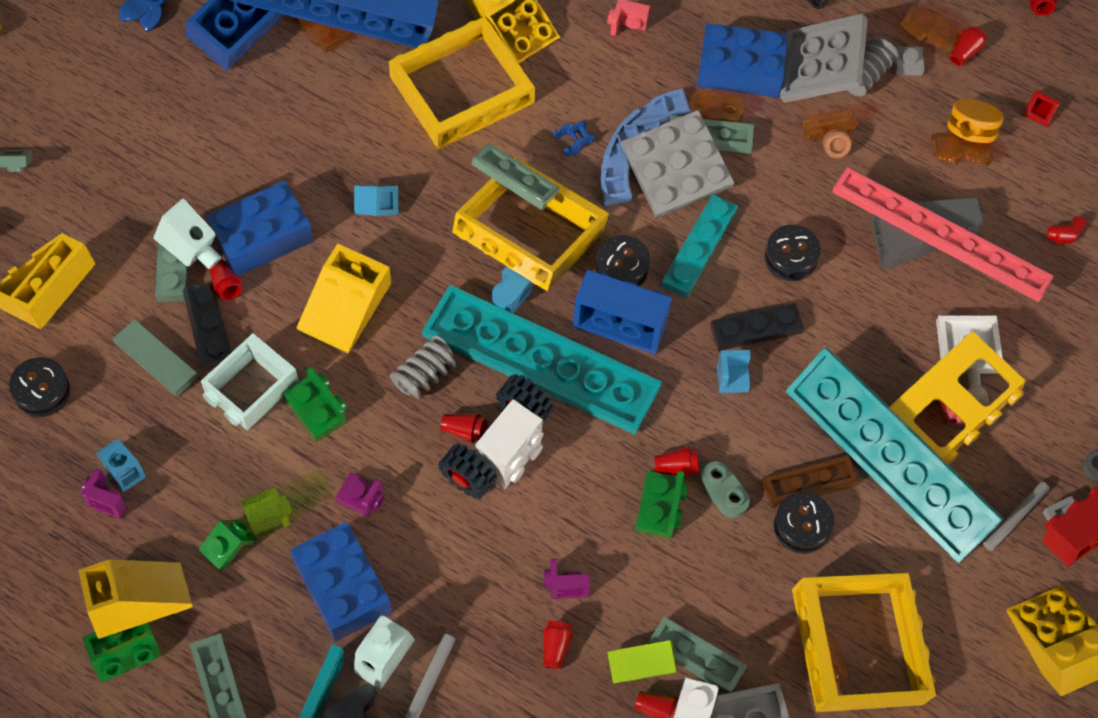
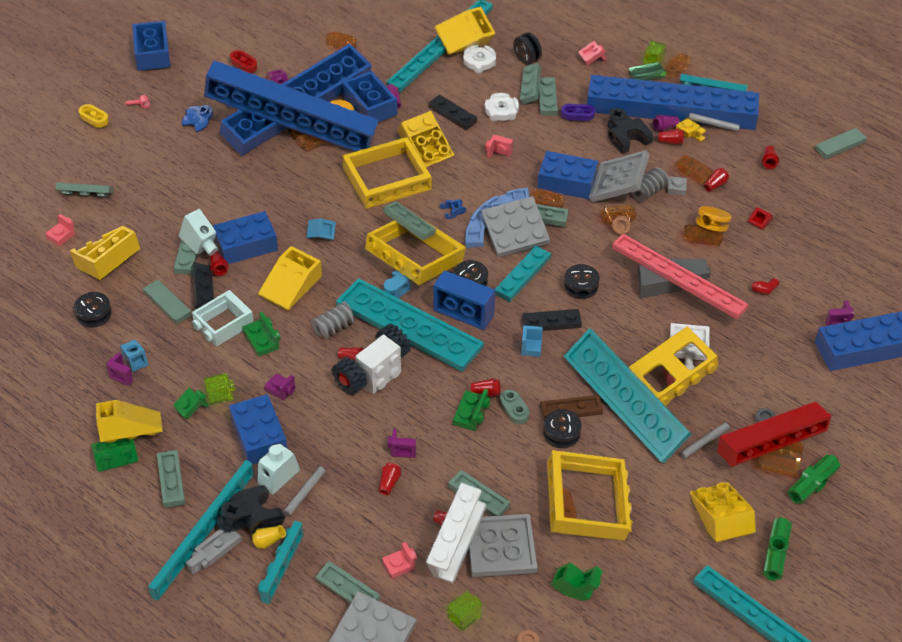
camera: 10 degrees right, 15 degrees down
lime tile [607,640,677,684] -> none

